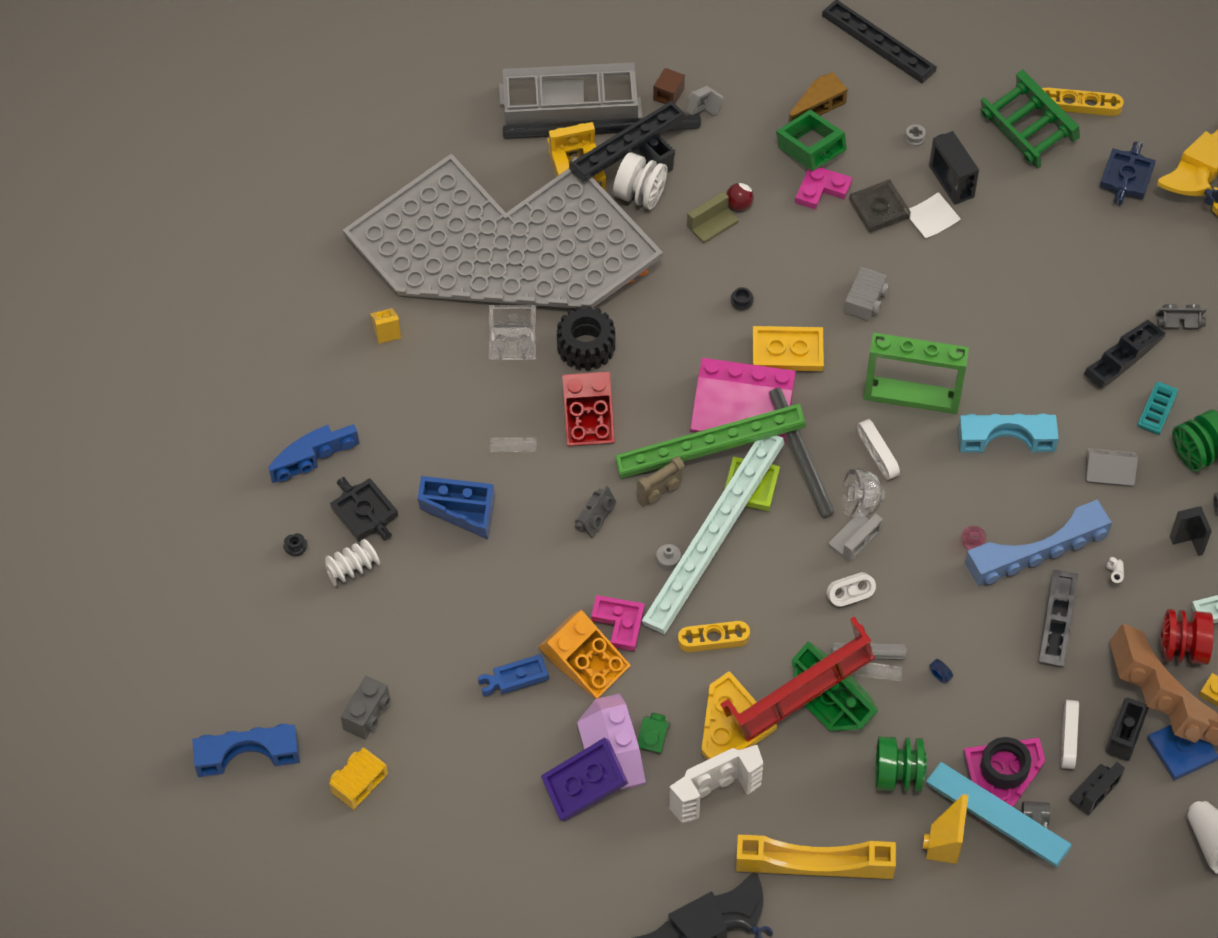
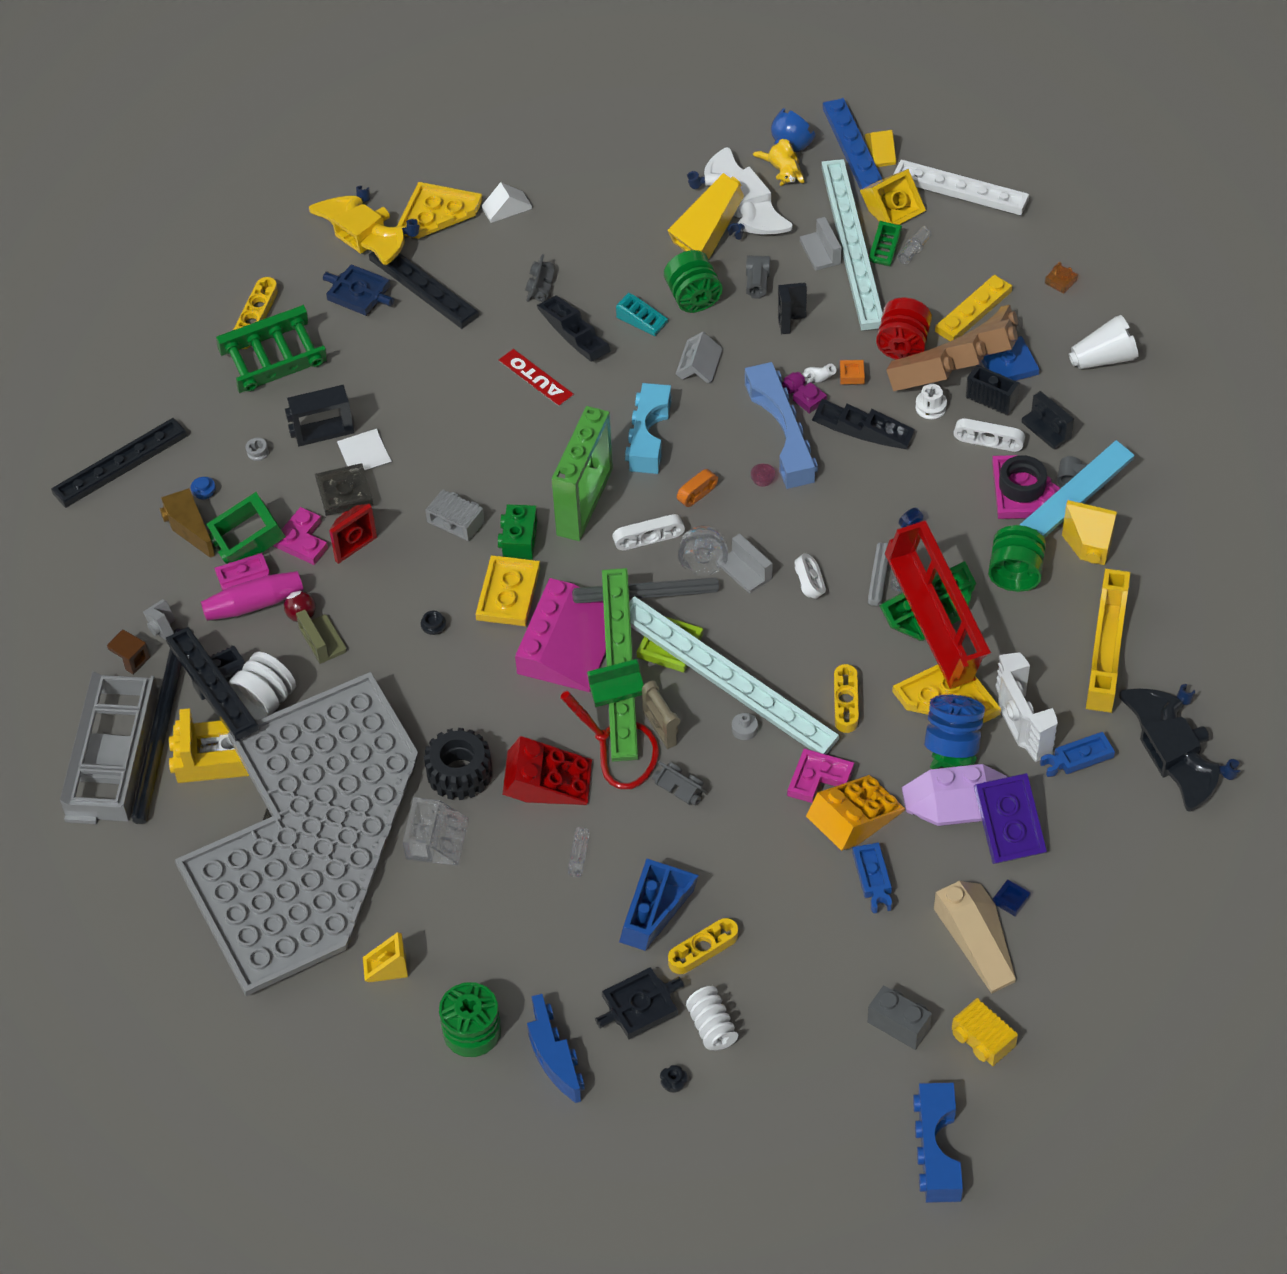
camera: 80 degrees left, 5 degrees down
none -> blue plate [191,477,215,500]
none -> dark pink plate [201,553,303,621]
none -> red slope [329,504,377,564]
none -> black tile [369,252,479,329]
none -> green wheel [439,982,501,1057]
none -> red sticker [498,349,574,406]
none -> green brick [498,504,538,560]
none -> red piece [560,691,659,789]
none -> green panel [587,659,644,707]
none -> yellow beam [668,918,738,974]
none -> orange beam [676,469,718,507]
none -> magenta plate [782,372,827,414]
none -> orange plate [840,360,865,384]
none -> white piece [915,384,947,419]
none -> blue wheel [924,694,985,758]
none -> tan wedge [934,881,1016,994]
none -> clear blue tile [993,879,1031,917]
none -> blue plate [1040,732,1115,777]

